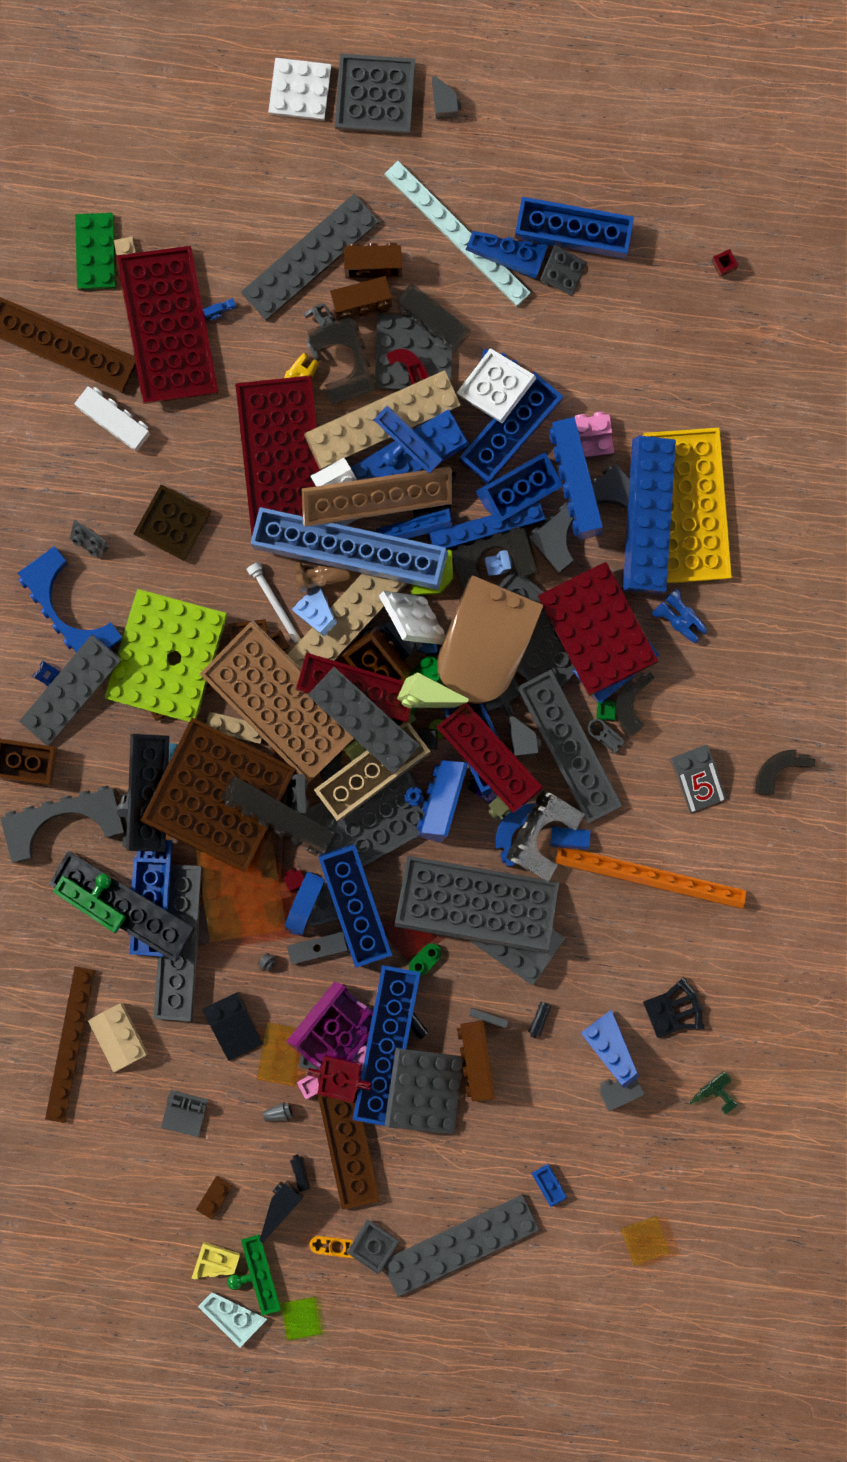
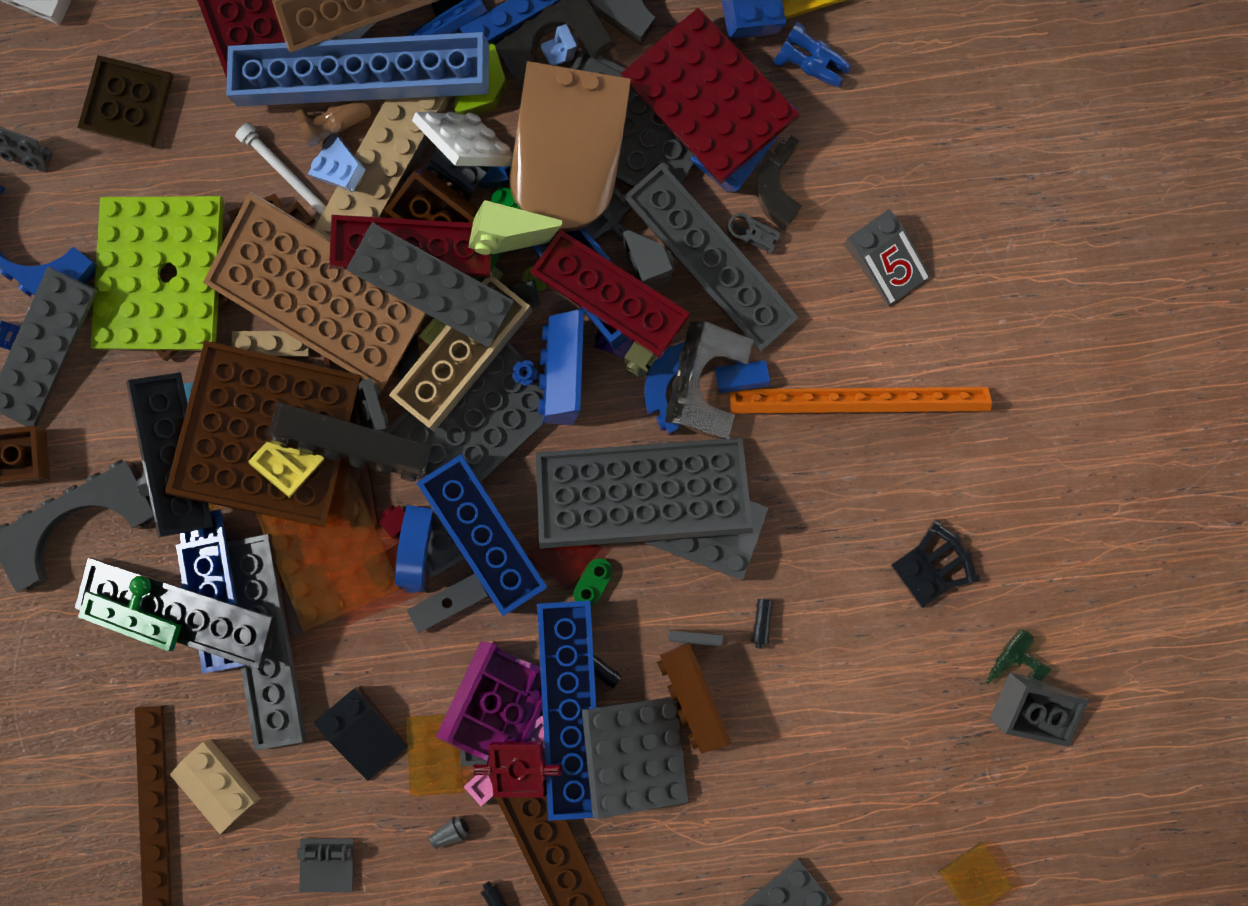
camera: 10 degrees left, 0 degrees up
dark grey plate [258,953,276,971] -> none
blue plate [531,1163,567,1207] -> none
wing [581,1010,639,1088] -> none
green tile [596,700,616,720] -> none
dark grey brick [597,1079,645,1112] -> none
clear smoke arch [753,750,815,795] -> none
none -> light yellow wing [248,442,324,498]
none -> dark grey slope [990,672,1089,747]

